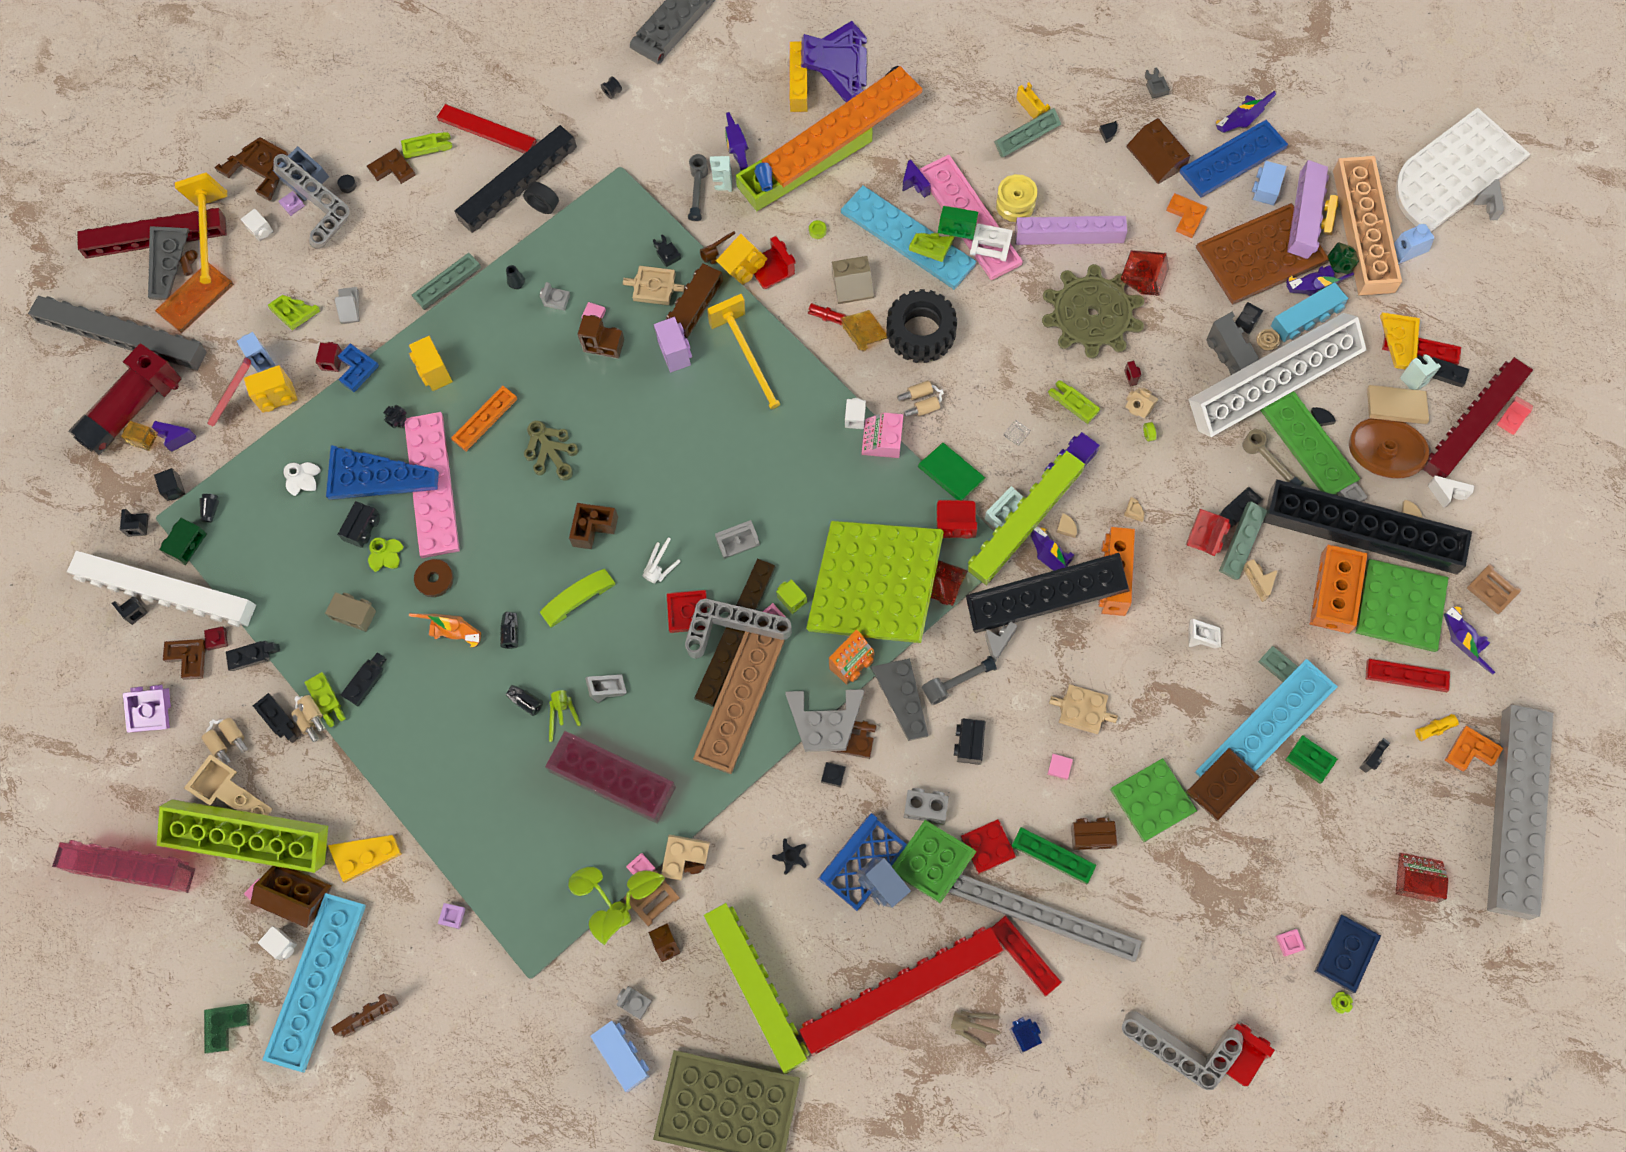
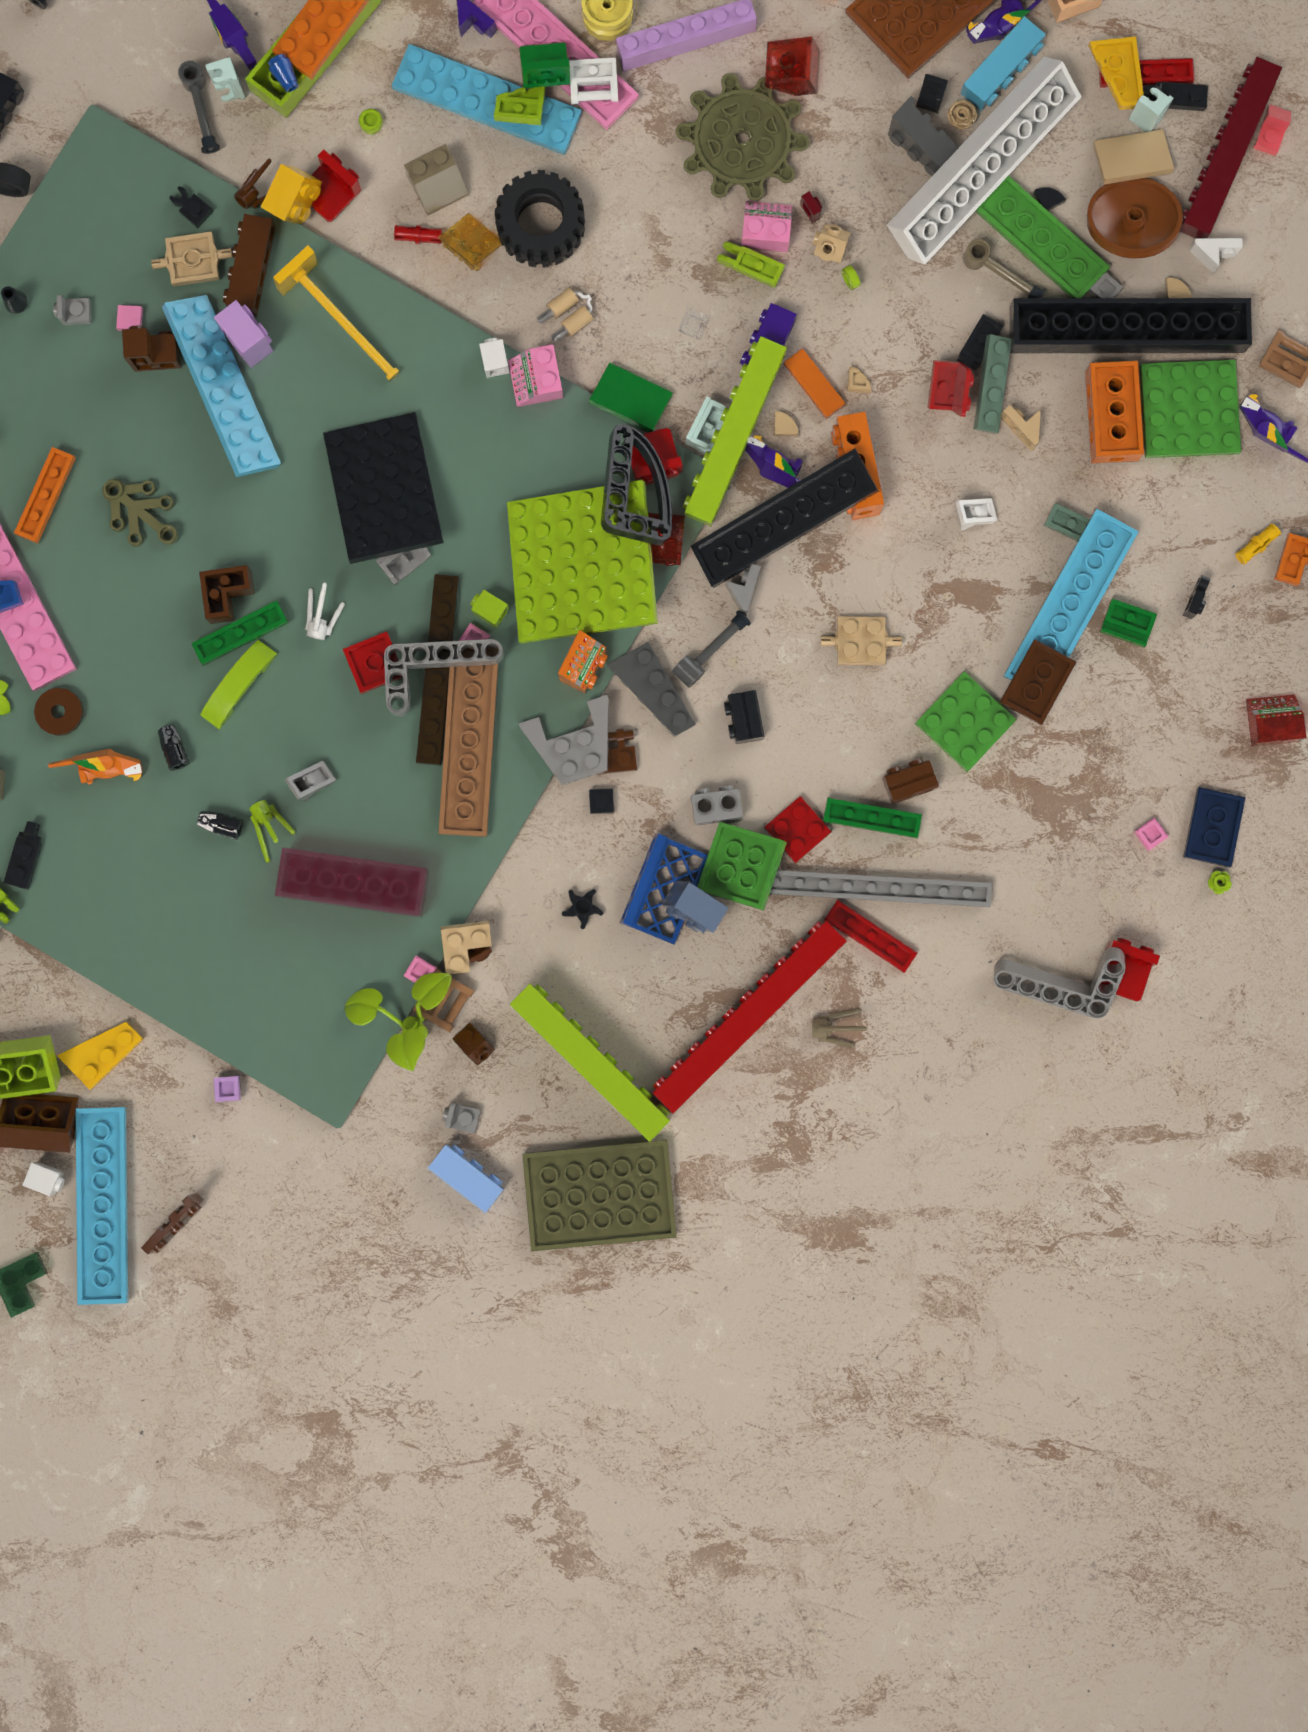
camera: 20 degrees left, 15 degrees up
clear blue brick [1009,1017,1042,1053] -> none
bright pink tile [1047,754,1073,780] -> none
red tile [1365,659,1450,693] -> none
none -> medium azure plate [162,295,281,477]
none -> green plate [191,600,289,666]
none -> black plate [323,412,444,564]
none -> black beam [601,424,672,545]
none -> bright pink slope [741,201,792,252]
none -> orange tile [783,348,845,419]

